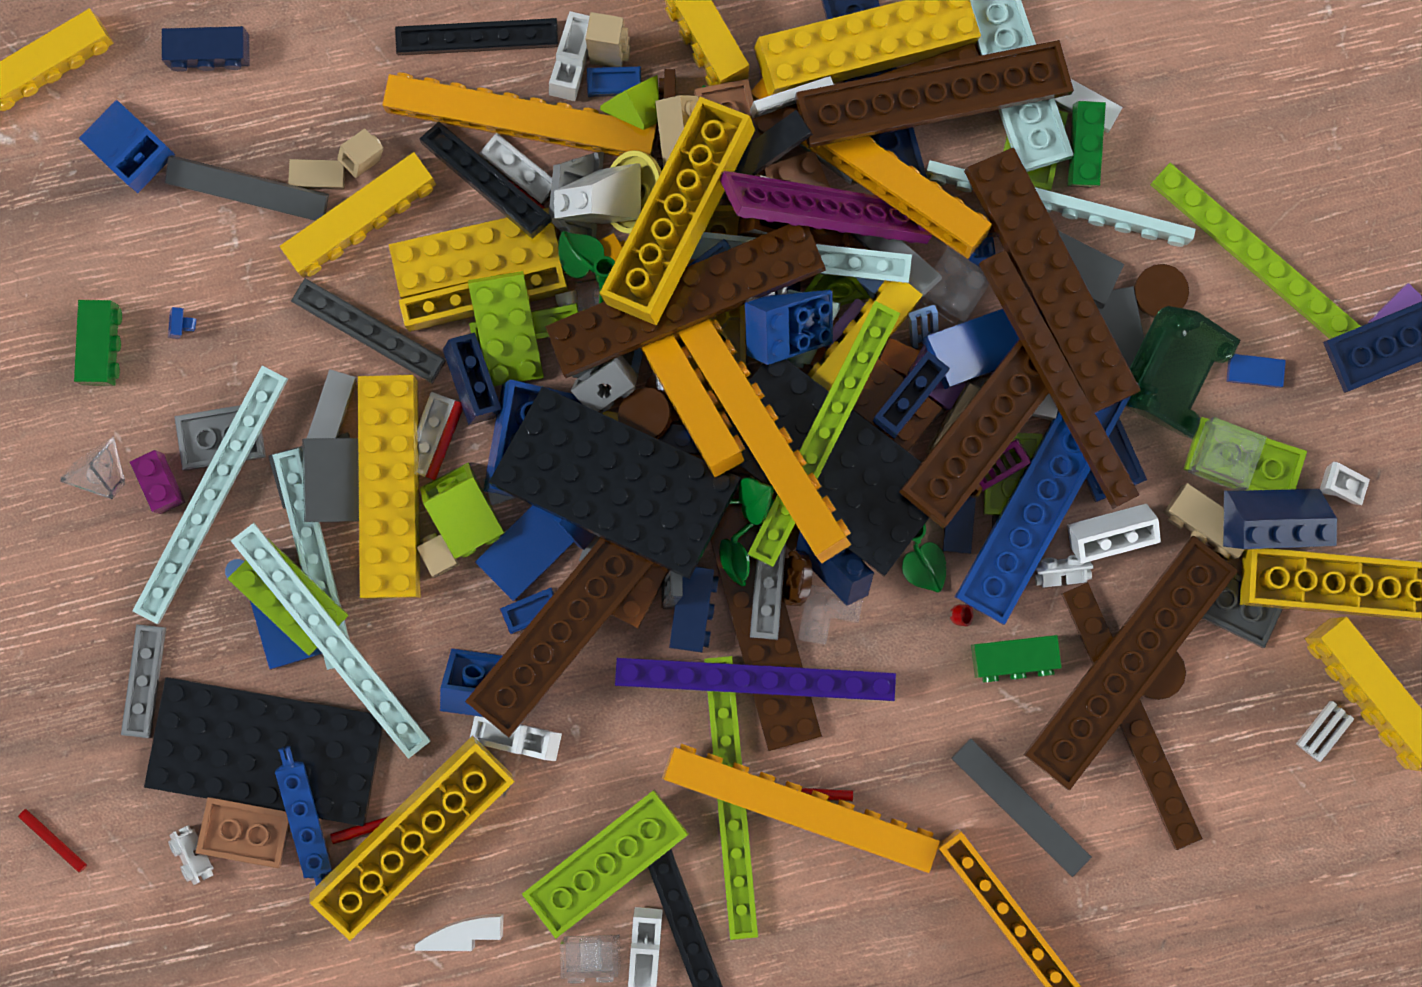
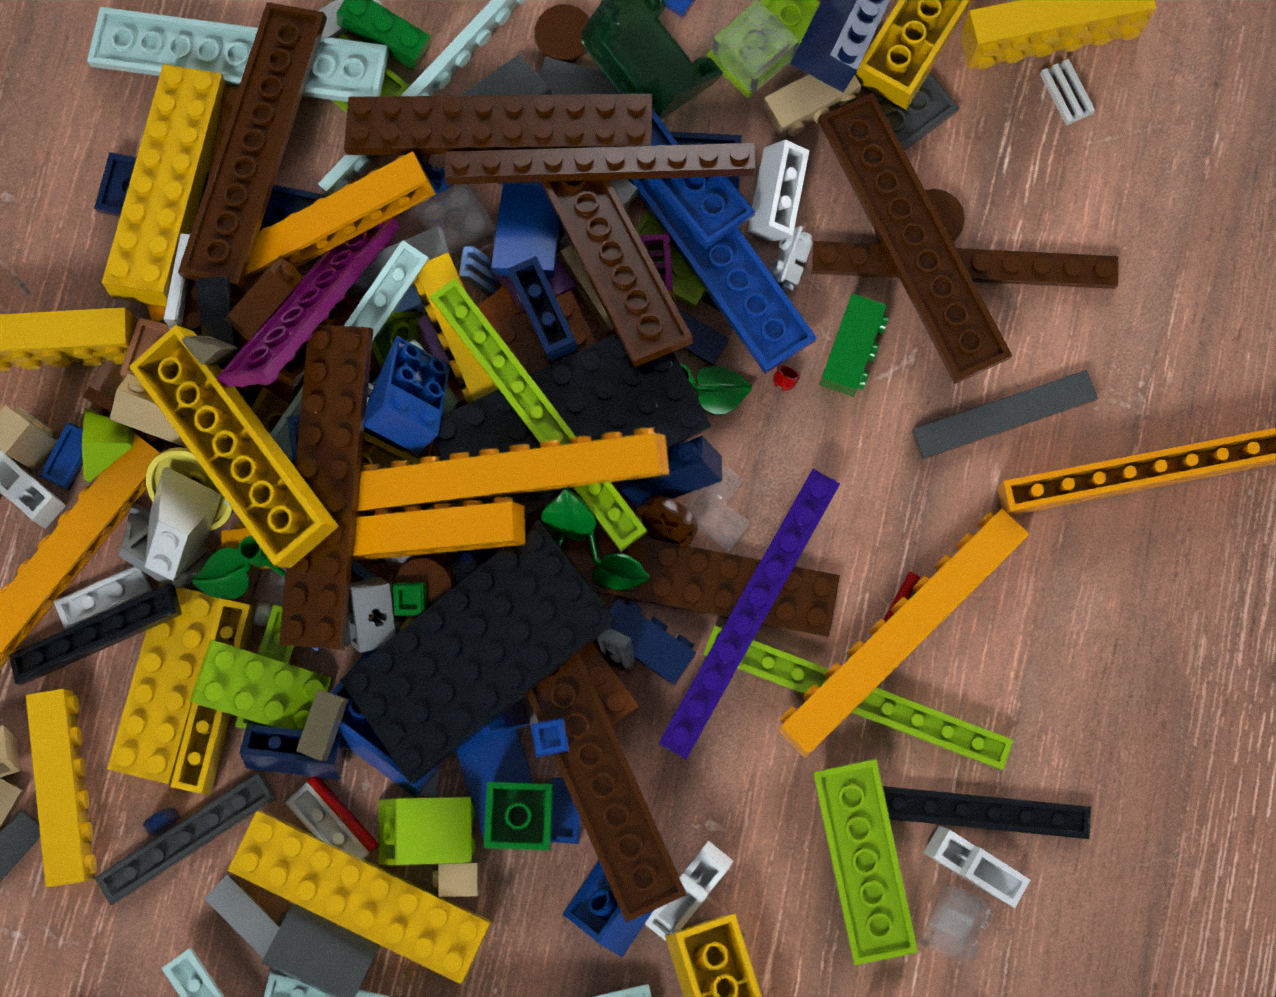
camera: 60 degrees left, 5 degrees down
light grey tile [750,526,786,640] -> none
none -> dark blue tile [143,808,181,835]
none -> dark tan slope [181,336,240,364]
none -> reddish brown slope [224,256,303,340]
none -> dark tan slope [296,689,349,761]
none -> green tile [393,582,428,616]
none -> green brick [484,782,554,851]
none -> blue tile [531,718,569,757]
none -> blue tile [650,142,756,250]

